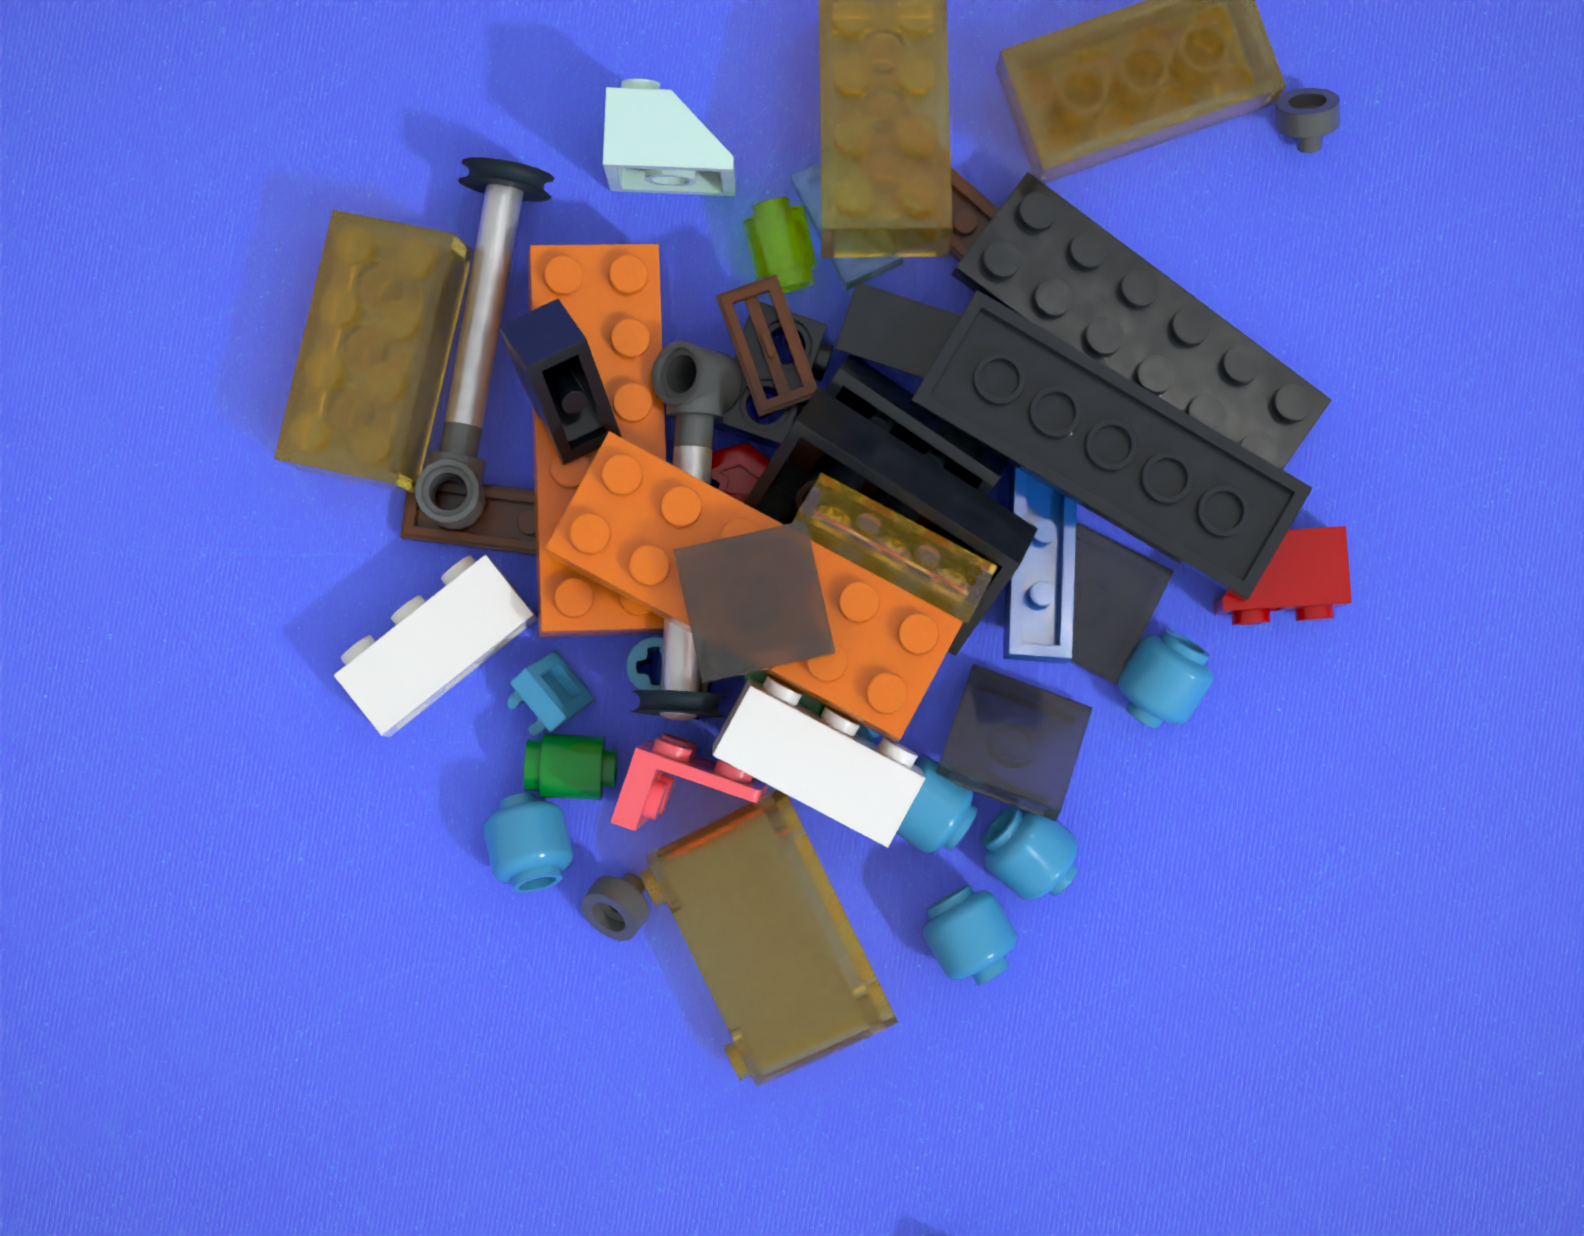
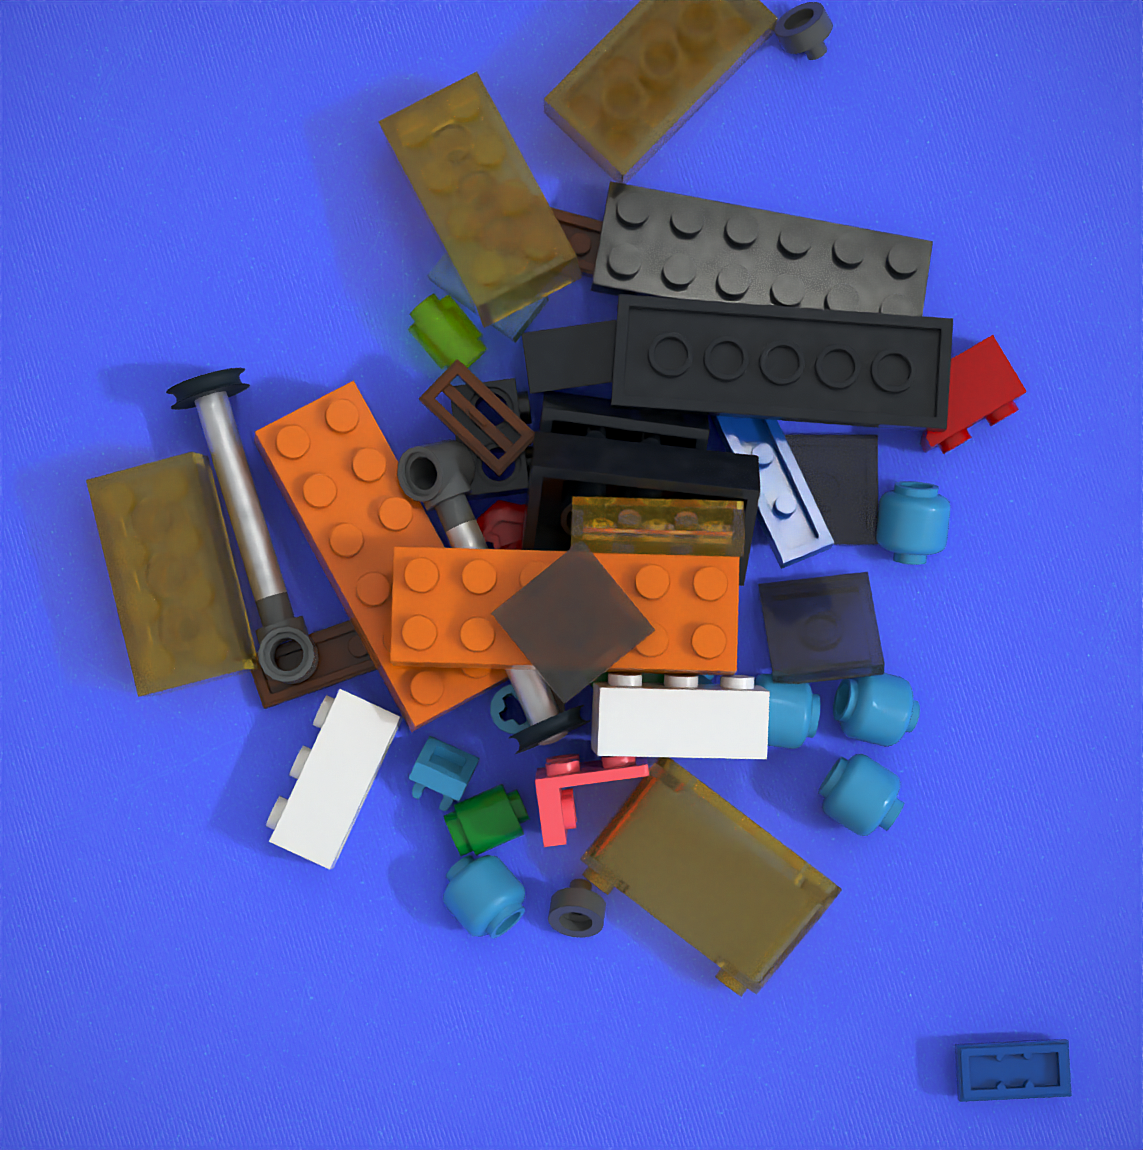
camera: 30 degrees left, 0 degrees up
black slope [499,299,622,465] -> none
light aqua slope [603,79,736,196] -> none

